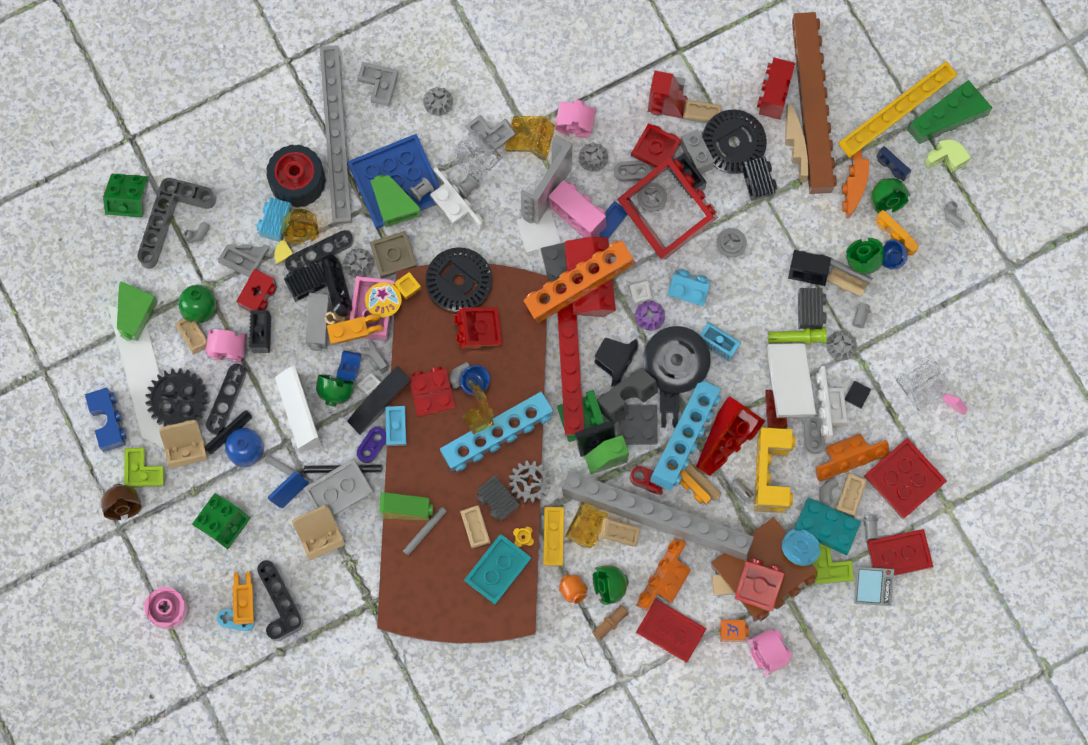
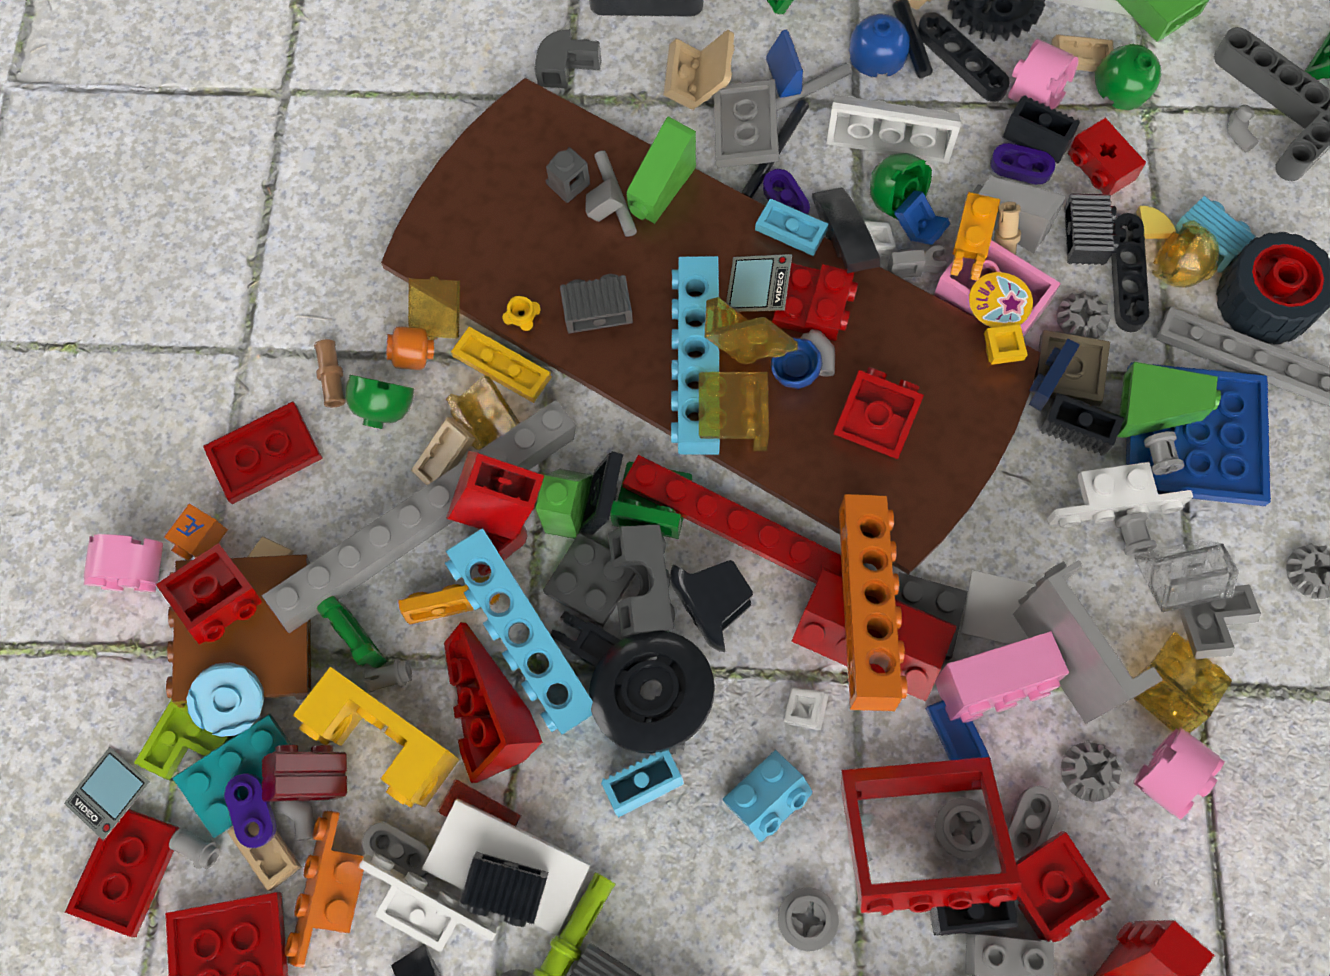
camera: 125 degrees right, 5 degrees down
light grey wing [218,244,269,277] -> none
black beam [321,254,352,317] -> none
black piece [425,247,492,312] -> none
tan plate [460,505,490,549] -> none
teal plate [464,534,532,605] -> none
light grey gear [509,461,551,504] -> none
medium lavender gear [635,301,665,331] -> none
orange bracket [636,539,691,610] -> none
tan axle [662,441,721,501] -> none
none -> dark purple plate [224,773,276,848]
none -> dark red brick [262,745,347,802]
none -> green plate [317,596,388,669]
none -> clear yellow piece [408,276,460,340]
none -> red slope [446,451,545,540]
none -> black brick [460,852,549,927]
none -> dark grey brick [535,29,601,89]
none -> dark grey brick [545,147,590,203]
none -> light grey slope [586,177,624,222]
none -> clear yellow bracket [699,372,769,451]
none -> sticker [725,254,792,312]
none -> dark purple plate [990,143,1056,185]
none -> dark blue plate [1029,338,1080,411]
none -> black brick [1041,393,1124,456]

